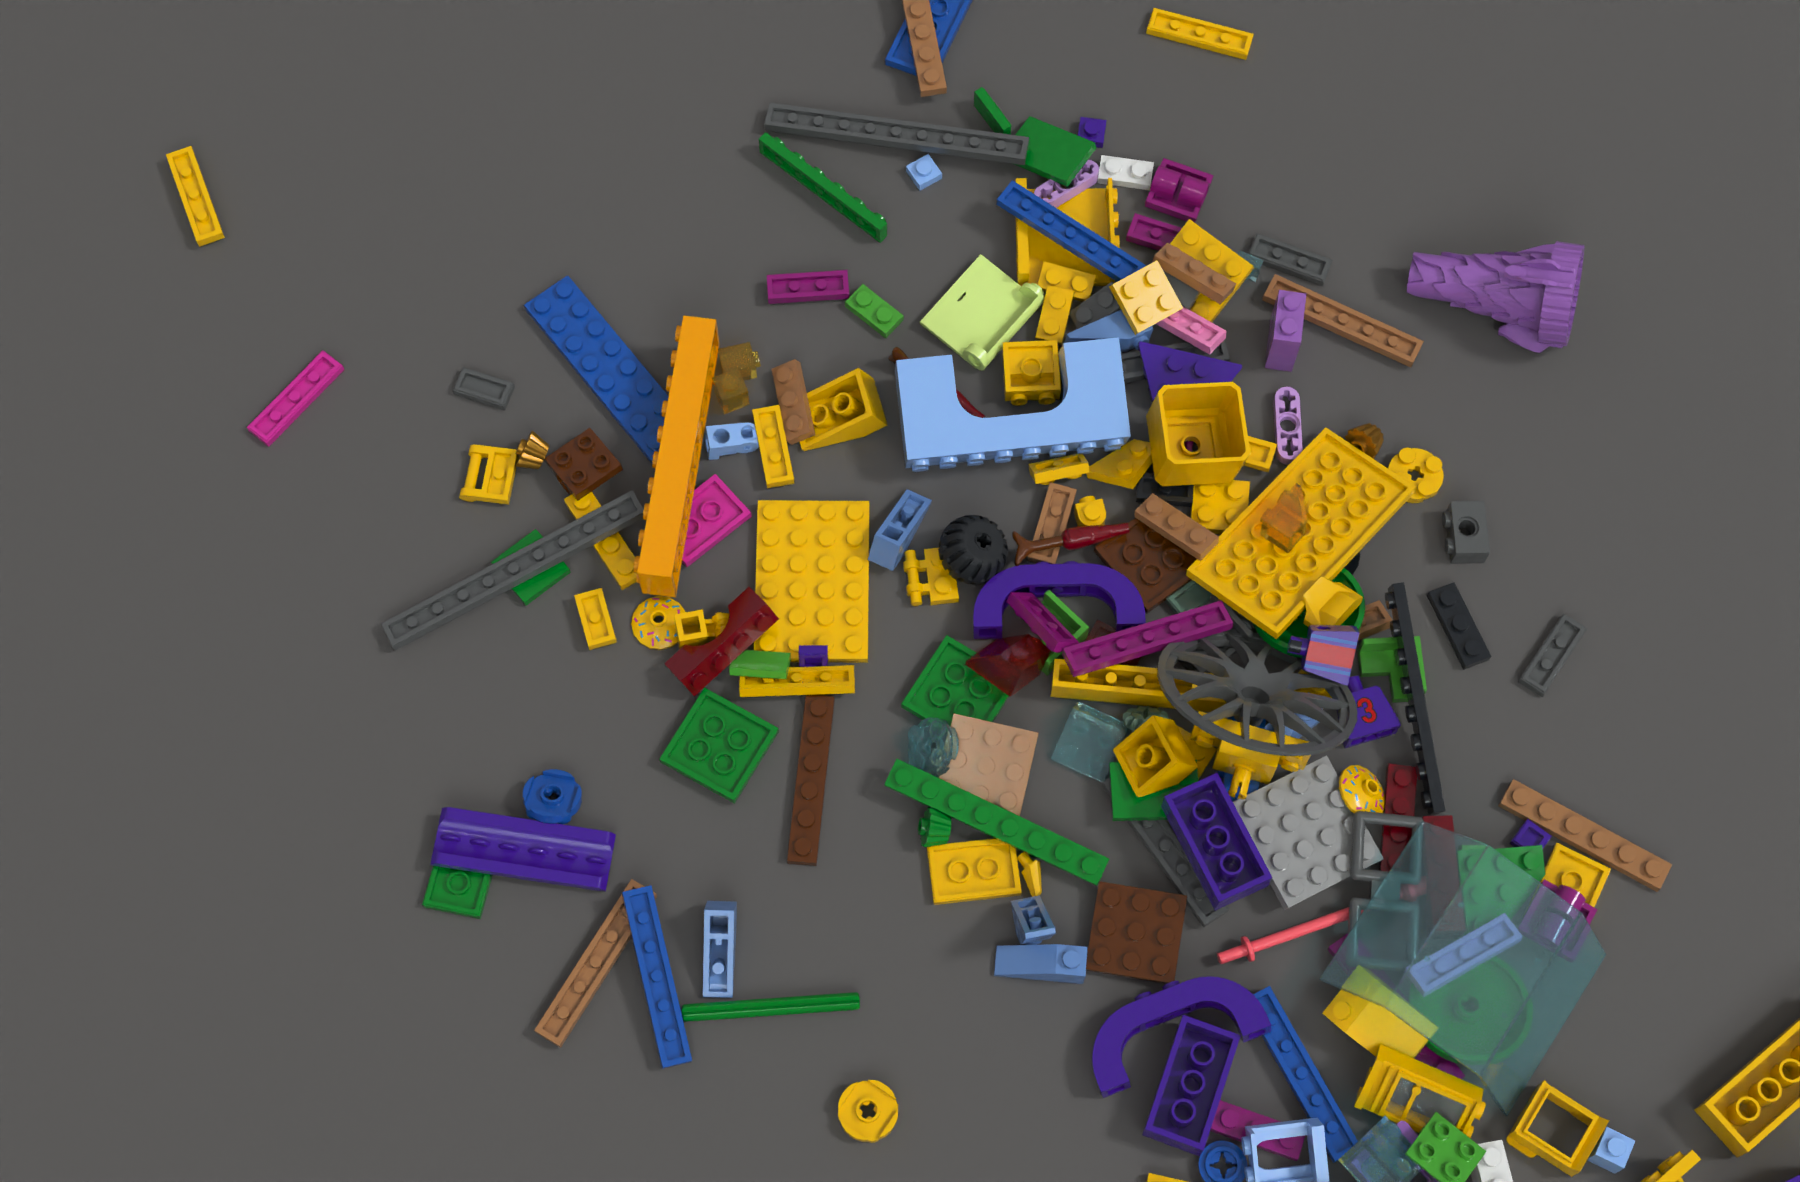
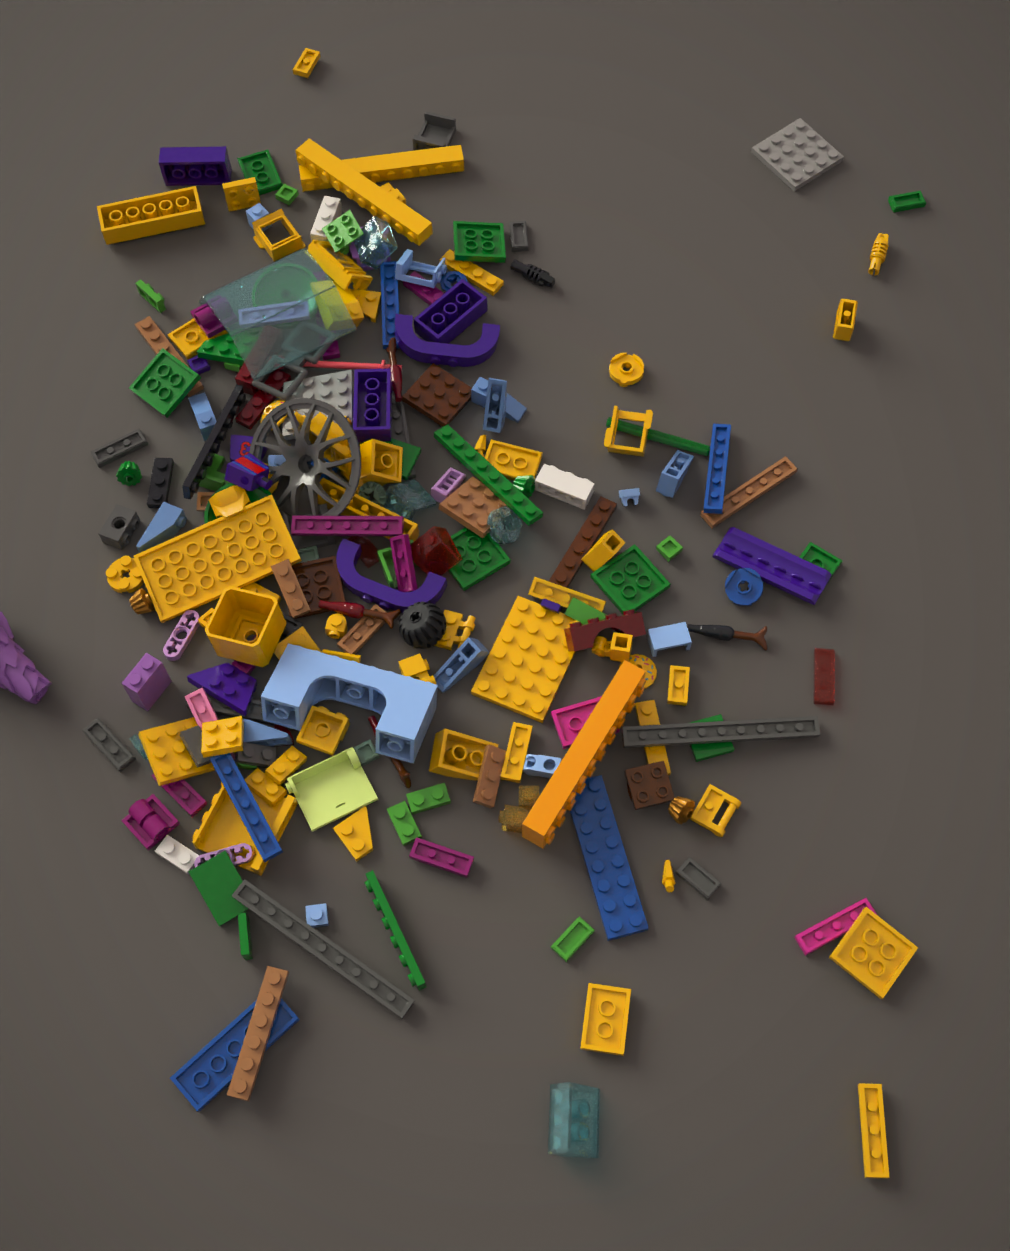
camera: 155 degrees left, 5 degrees down
dark purple plate [1078,117,1107,148] -> none
yellow tile [1146,8,1254,60] -> none
medium nougat plate [1152,243,1236,304] -> none
clear yellow slope [1260,483,1307,553] -> none
medium nougat plate [1262,274,1424,368] -> none
none -> green piece [116,461,142,486]
none -> green plate [129,348,201,418]
none -> bright green plate [135,279,166,313]
none -> medium blue slope [136,502,187,553]
none -> medium blue slope [188,392,217,441]
none -> yellow wing [333,806,373,862]
none -> yellow wing [349,289,381,323]
none -> sand green tile [353,739,380,766]
none -> dark red piece [386,338,402,402]
none -> yellow brick [398,653,437,685]
none -> bright green plate [406,783,451,815]
none -> lavender slope [431,467,466,503]
none -> white brick [535,464,594,510]
none -> clear light blue slope [548,1082,600,1158]
none -> bright green tile [551,916,595,962]
none -> yellow plate [580,983,631,1056]
none -> yellow slope [581,529,626,572]
none -> yellow piece [604,406,653,457]
none -> light blue tile [619,488,640,506]
none -> light blue panel [647,622,692,657]
none -> bright green plate [656,536,683,562]
none -> yellow bar [662,860,676,892]
none -> black piece [687,624,767,651]
none -> clear red tile [814,648,835,705]
none -> yellow plate [829,907,918,999]

